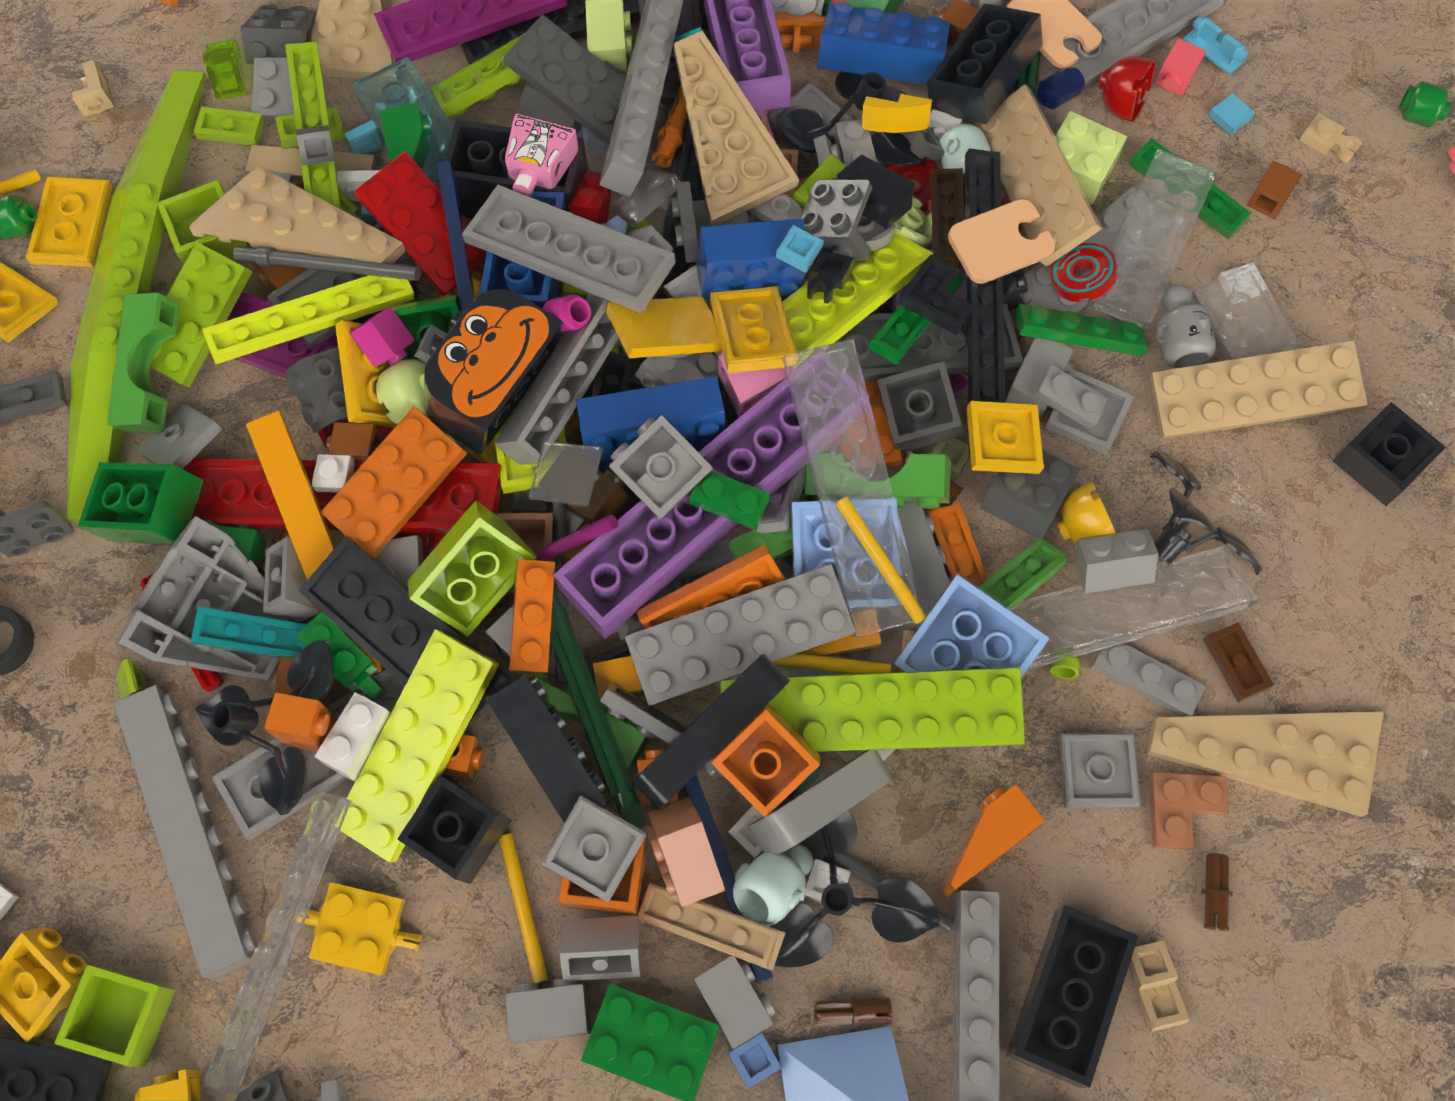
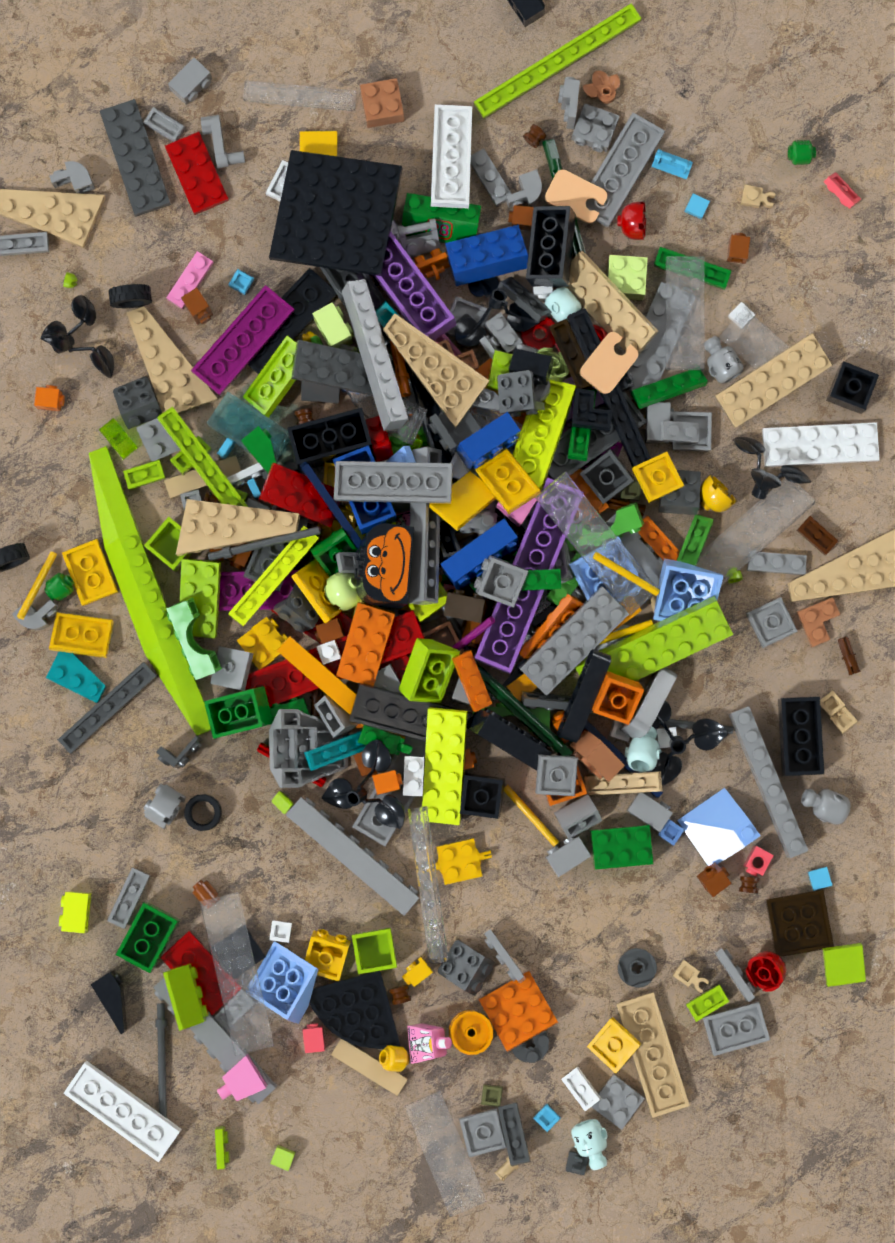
camera: 25 degrees left, 15 degrees up
tan bracket [71,60,114,116] -> none
dark grey tile [295,125,335,166] -> none
dark pink brick [350,306,415,368] -> none
bright pink torso [505,113,579,197] -> none
clear piece [529,442,603,506] -> none
dark pink brick [543,295,591,333] -> none
medium azure tile [775,225,824,273] -> none
black plate [807,250,854,304] -> none
reddish brown axle [814,996,892,1028] -> none
yellow slope [862,94,932,133] -> none
orange slope [941,784,1045,899] -> none
clear blue brick [1037,67,1085,110] -> none
red tile [1050,243,1117,302] -> none
light grey brick [1075,529,1158,594] -> none
coral brick [1155,38,1206,97] -> none
none -> yellow plate [237,616,287,670]
none -> white plate [762,422,880,467]

